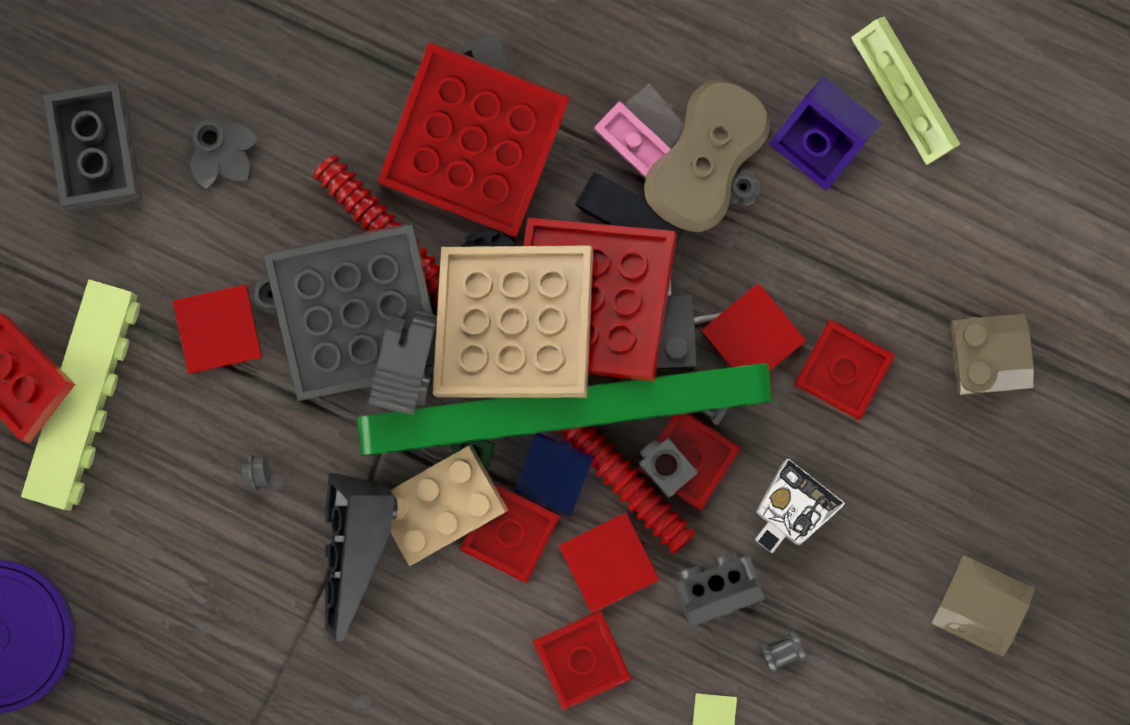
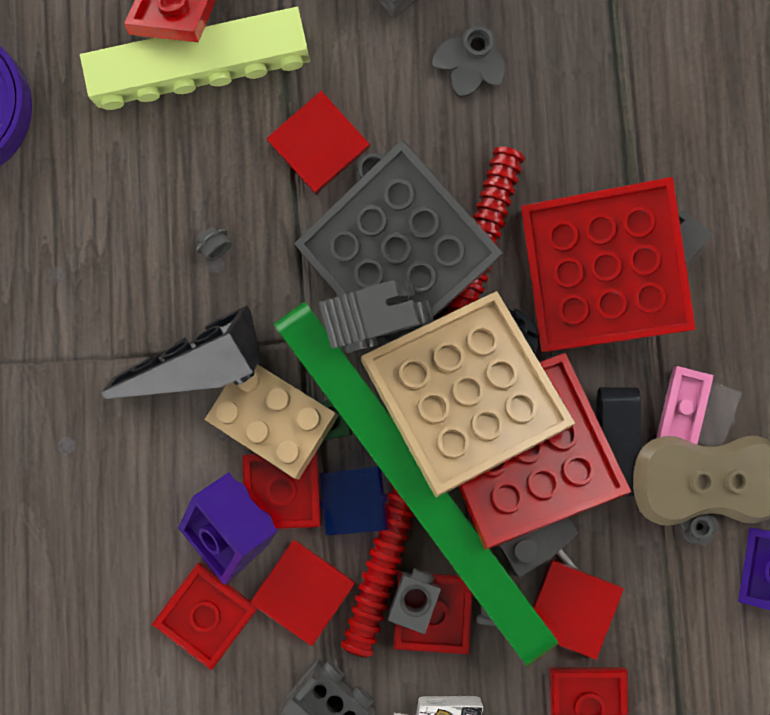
camera: 65 degrees right, 0 degrees up
none -> dark purple slope [178,472,278,585]

